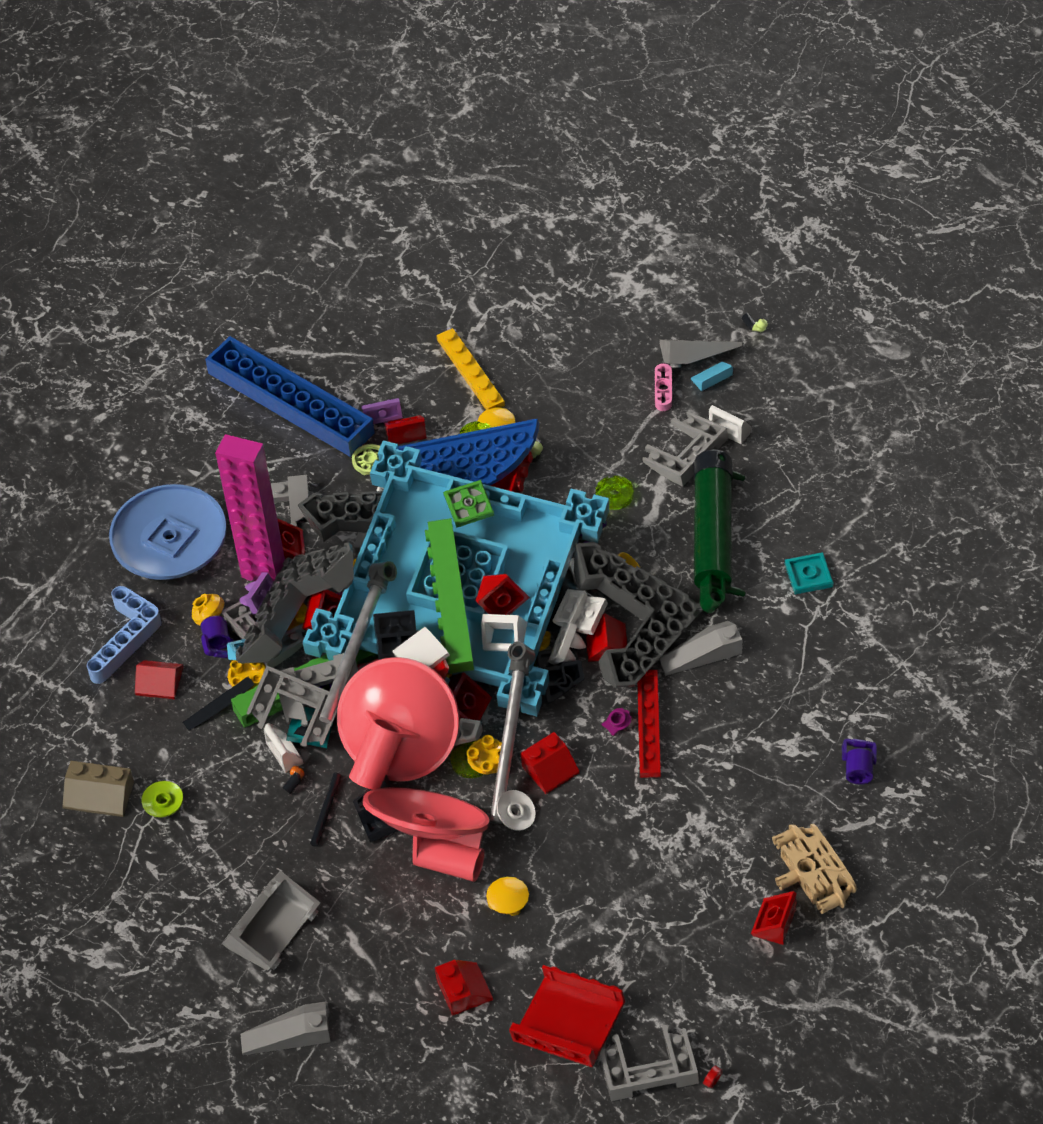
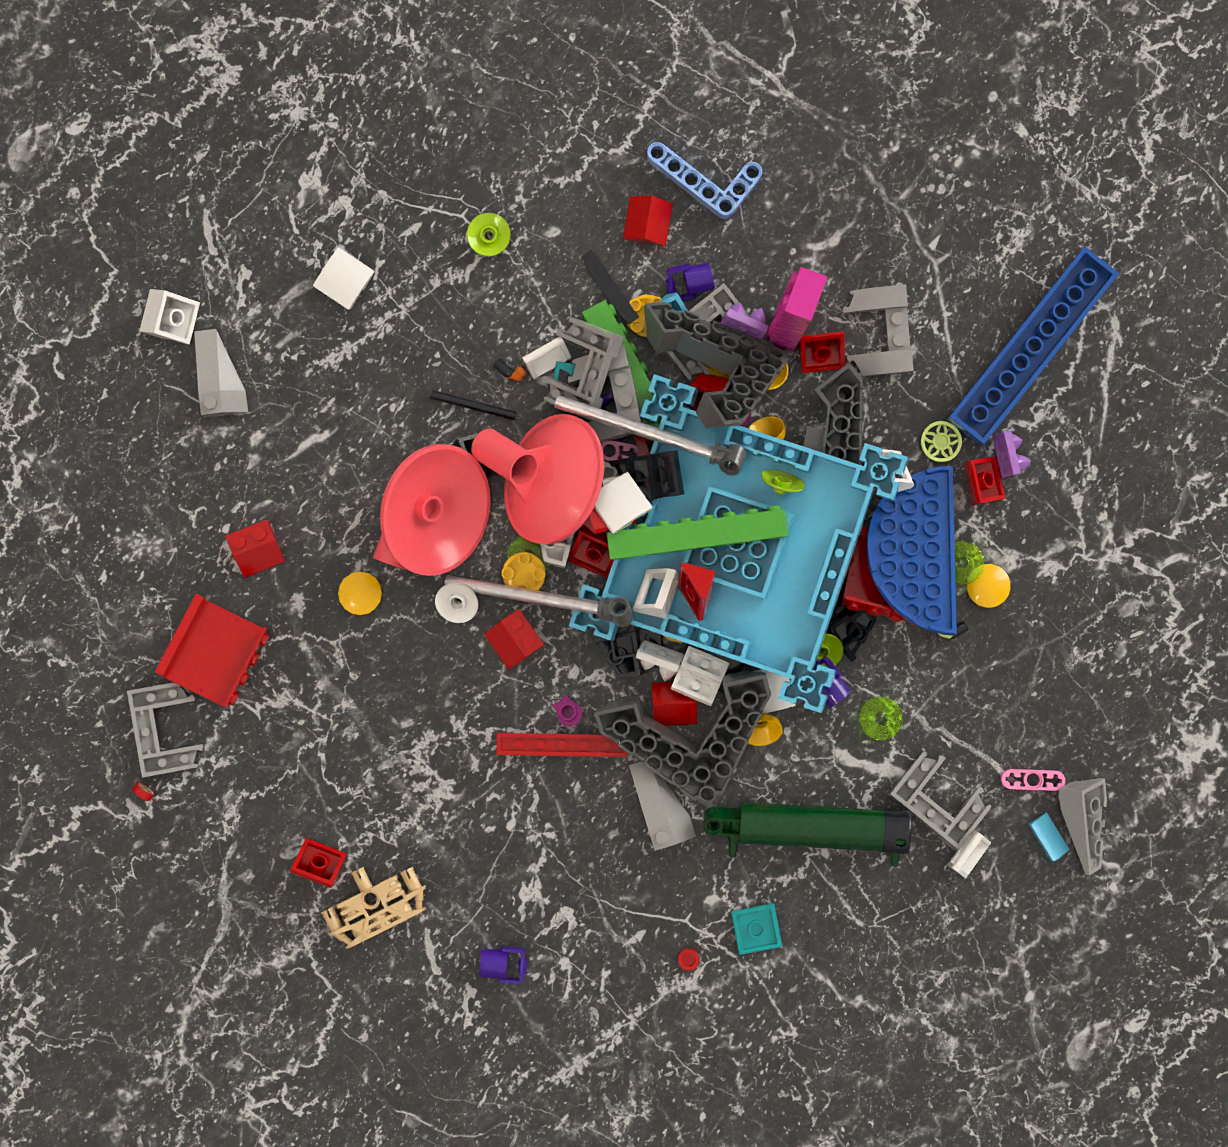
camera: 80 degrees right, 35 degrees up
dark tan slope [63,761,134,817] -> none
medium blue dish [109,484,227,580] -> none
yellow piece [192,594,225,626] -> none
light grey windscreen [222,871,320,971] -> none
yellow plate [437,328,505,410] -> none
bright green piece [443,480,494,528] -> none
arm [742,313,768,332] -> none
none -> white slope [140,289,200,345]
none -> white slope [313,247,375,310]
none -> red tile [677,948,700,971]
none -> lime dish [761,470,805,495]

